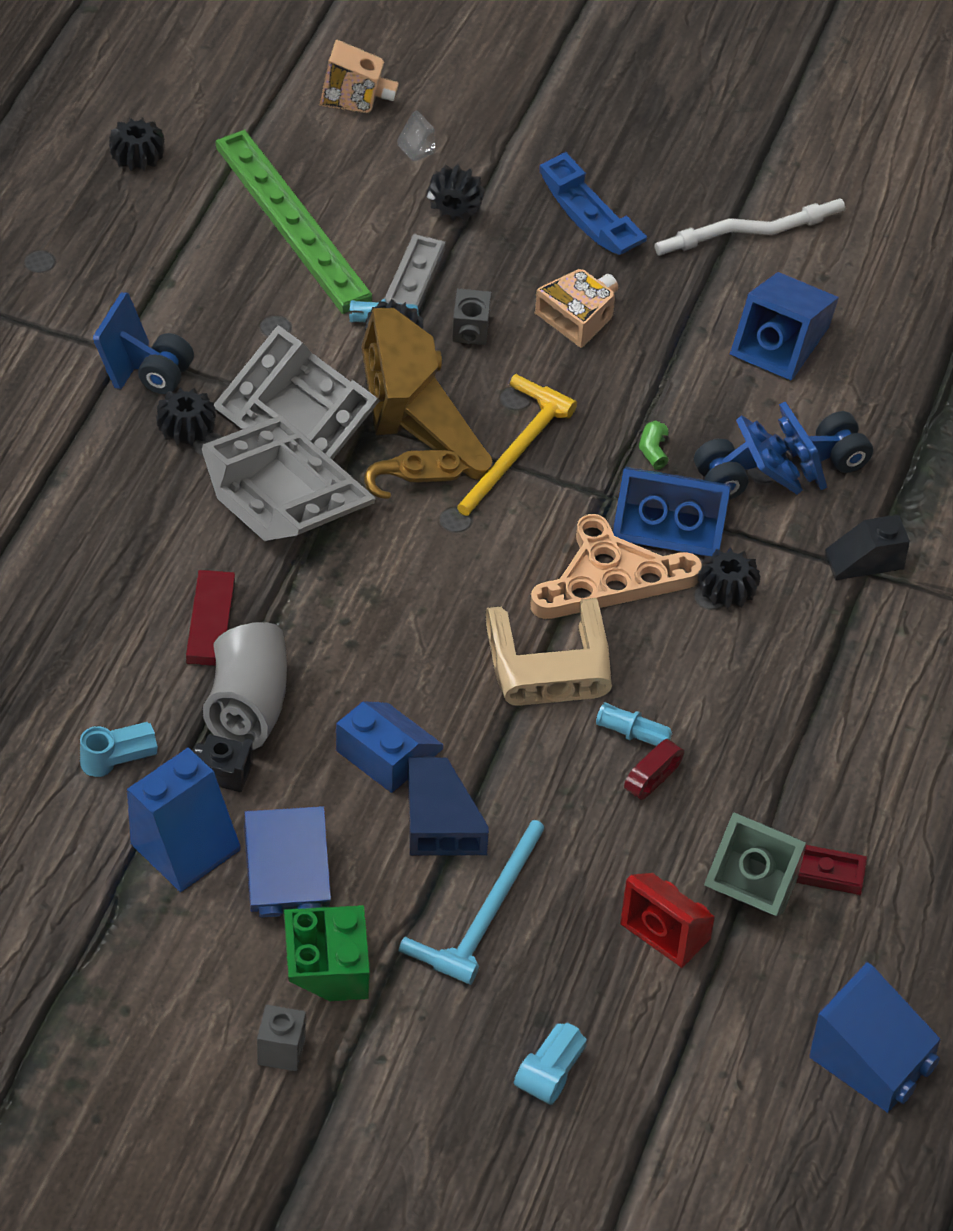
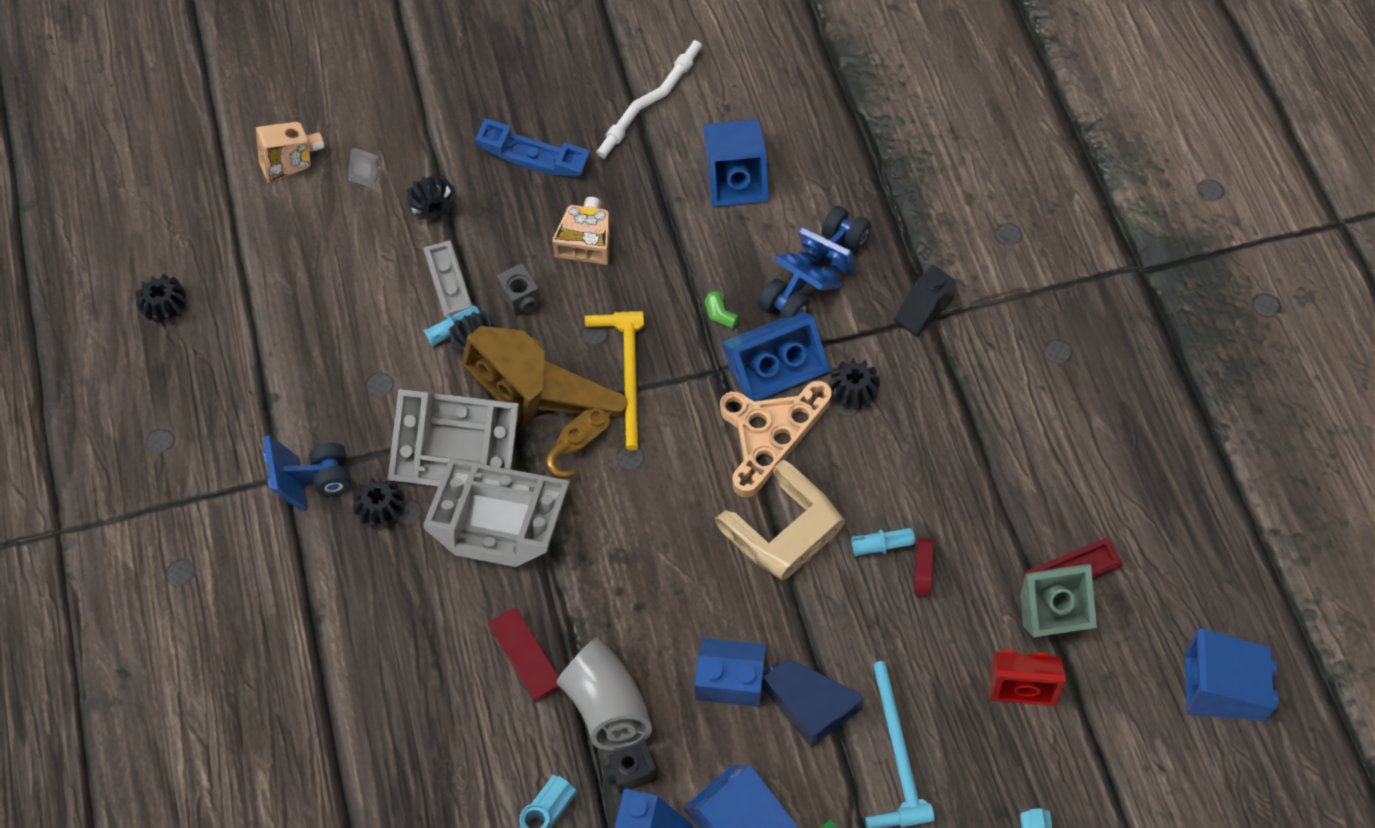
camera: 30 degrees left, 10 degrees up
bright green tile [216,130,372,314] -> none

